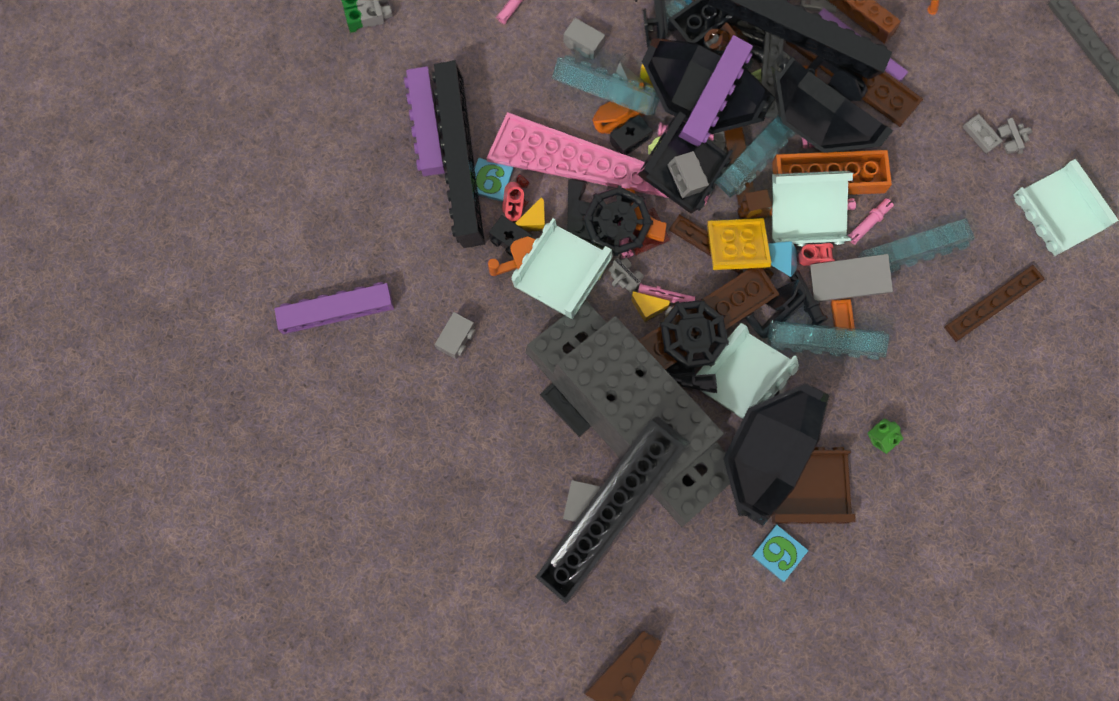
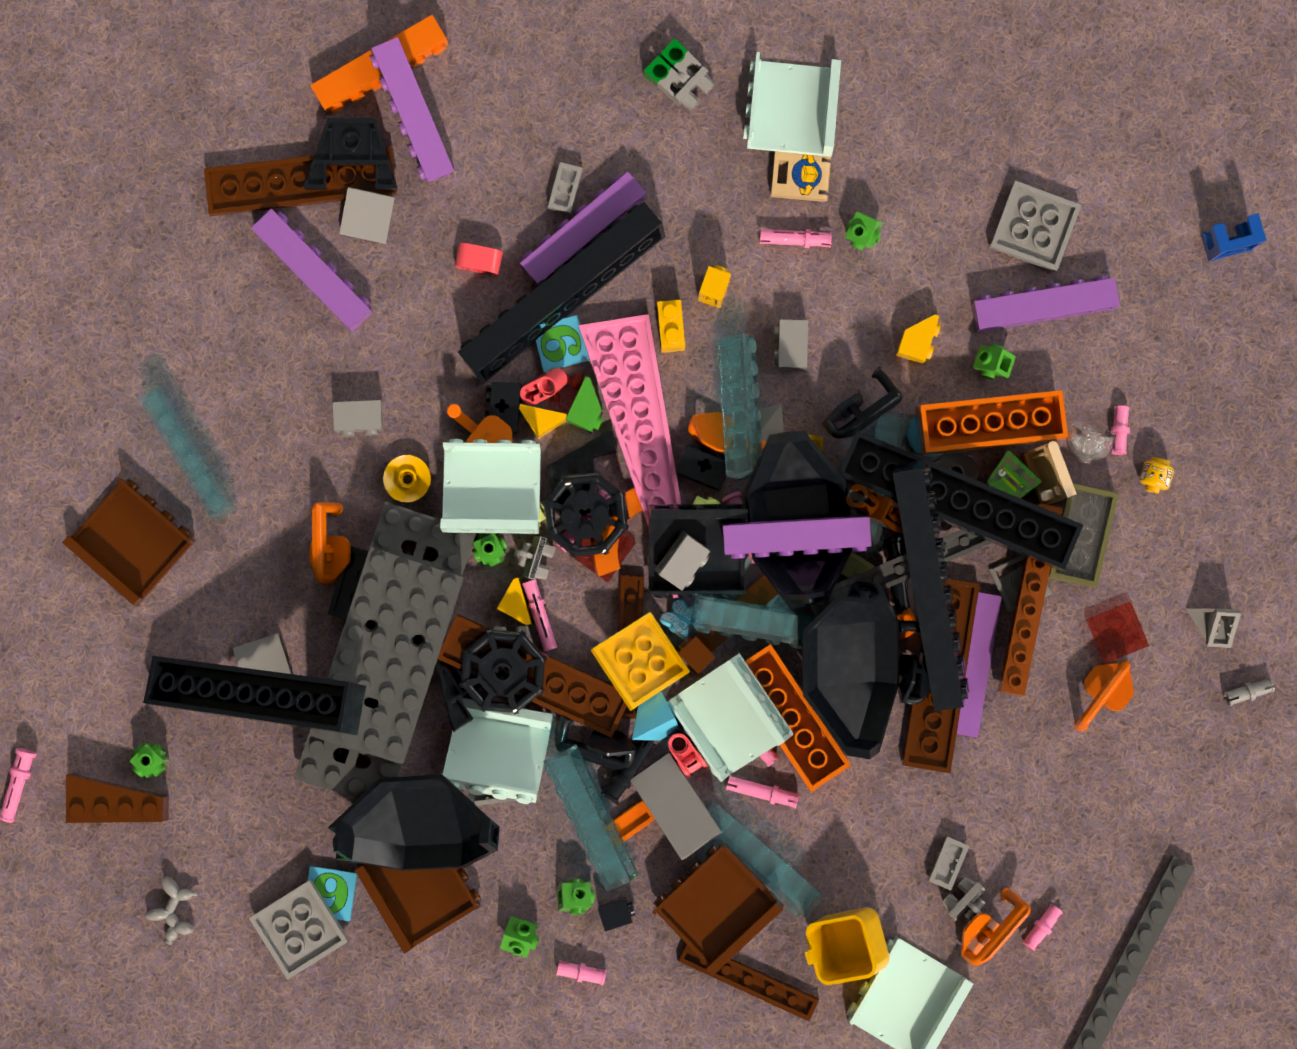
camera: 60 degrees right, 10 degrees up
none -> reddish brown panel [62,478,195,606]
none -> bright green brick [130,743,169,778]
none -> clear light blue brick [139,386,238,522]
none -> light grey piece [145,876,199,945]
none -> reddish brown plate [204,147,397,216]
none -> light grey plate [249,879,349,980]
none -> black wing [304,118,398,190]
none -> orange piece [309,502,351,585]
none -> orange brick [310,15,449,115]
none -> light grey tile [339,187,395,244]
none -> medium lavender brick [369,37,454,183]
none -> yellow dish [383,455,431,503]
none -> coral beam [454,243,503,276]
none -> bright green brick [472,533,508,567]
none -> light grey piece [548,162,583,215]
none -> bright pink pin [556,960,606,985]
none -> bright green brick [557,879,595,915]
none -> bright green slope [566,377,604,433]
none -> black brick [598,897,636,932]
none -> reddish brown panel [652,842,784,976]
none -> yellow brick [657,300,685,353]
none -> medium azure animal [660,599,707,639]
none -> yellow brick [698,265,731,308]
none -> yellow piece [805,907,890,985]
none -> orange piece [961,887,1031,966]
none -> bright pink pin [1022,904,1063,952]

